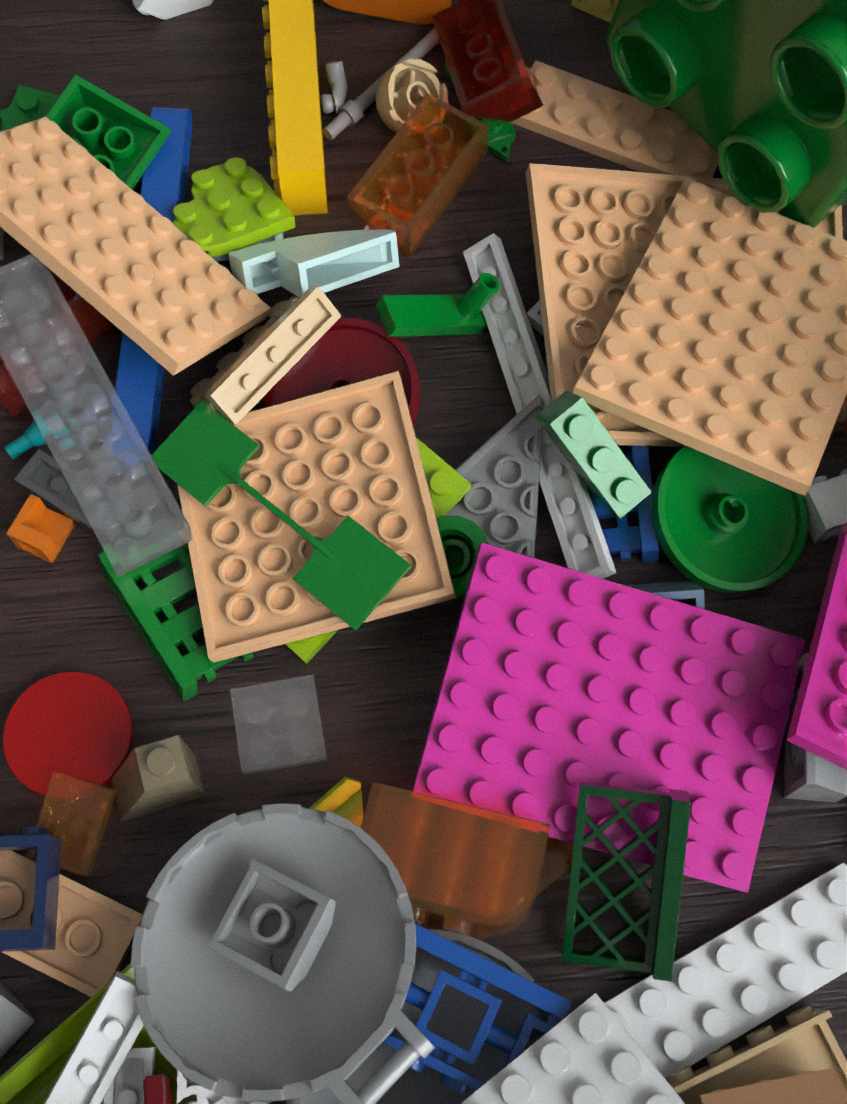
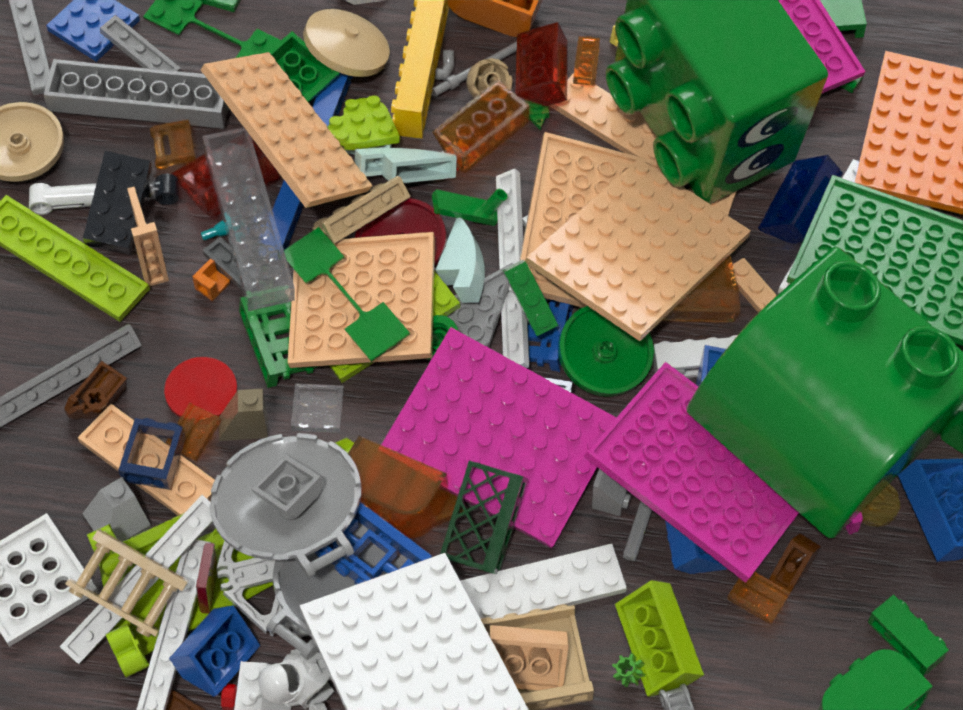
camera: 15 degrees right, 10 degrees down
none -> tan dish [303,9,390,77]
none -> light aqua slope [436,217,485,303]
none -> clear orange plate [573,36,600,86]

